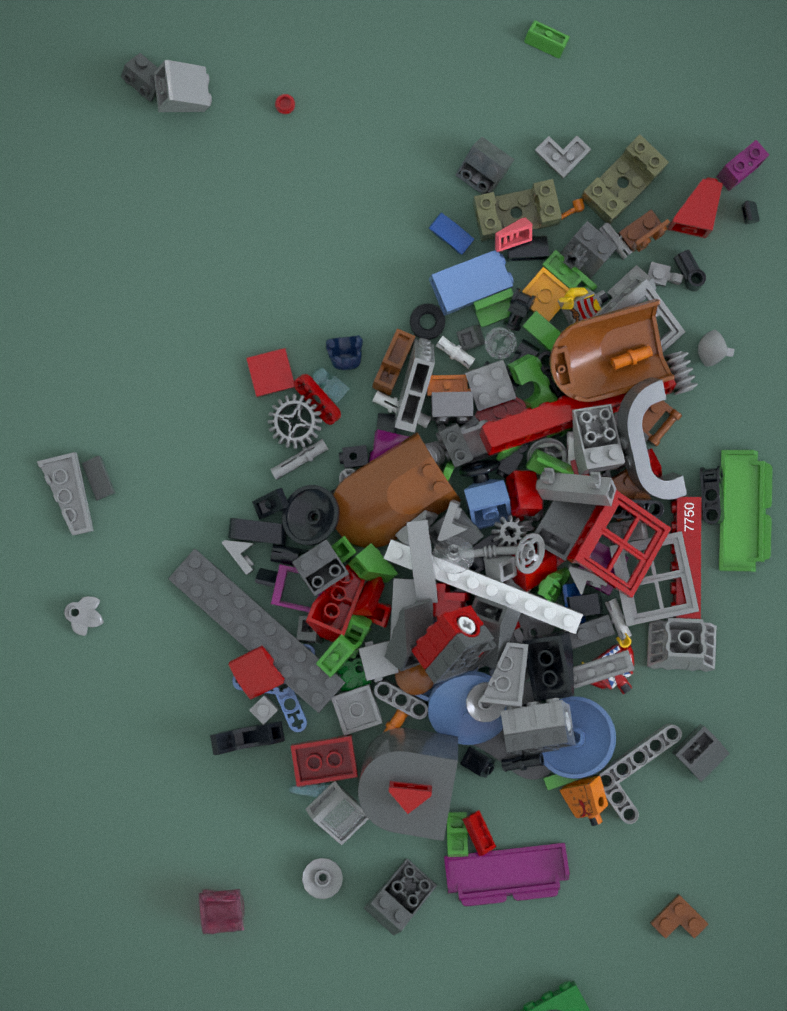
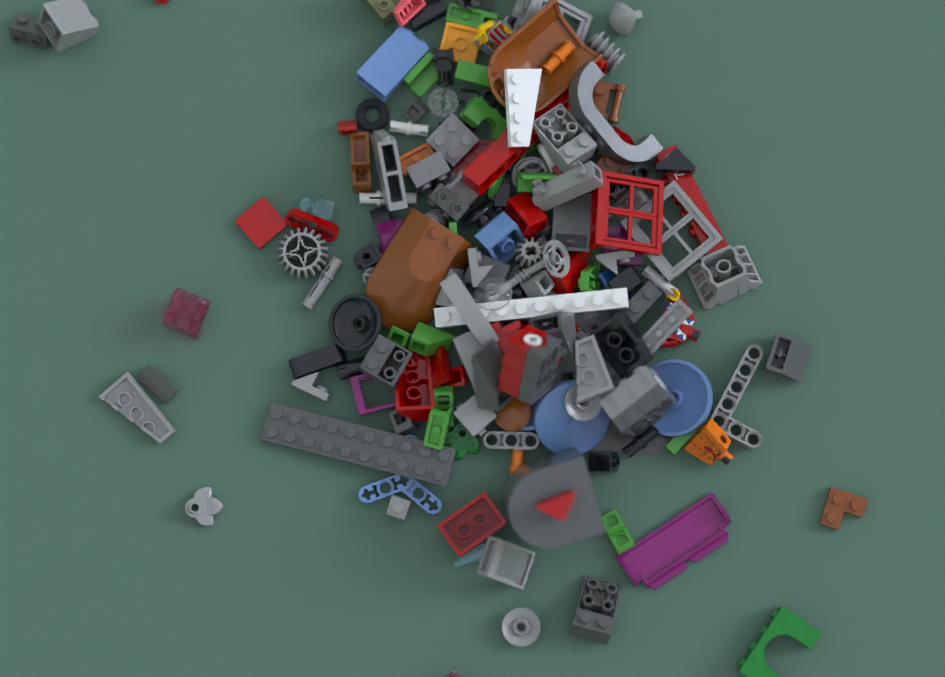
camera: 25 degrees left, 5 degrees down
black arch [210,721,285,755] -> none
red slope [228,645,285,700] -> none
black slope [252,488,289,520] -> none
black slope [255,568,278,587] -> none
dark blue hair [326,335,363,371] -> none
light grey plate [332,684,383,736] -> none
blue slope [429,213,474,255] -> none
red plate [462,810,496,856] -> none
black piece [700,466,724,525] -> none
bright green slope [719,450,773,572] -> none
none -> clear pink piece [161,288,211,340]
none -> red slope [338,120,358,135]
none -> white wing [504,69,542,148]
none -> black slope [655,147,695,174]

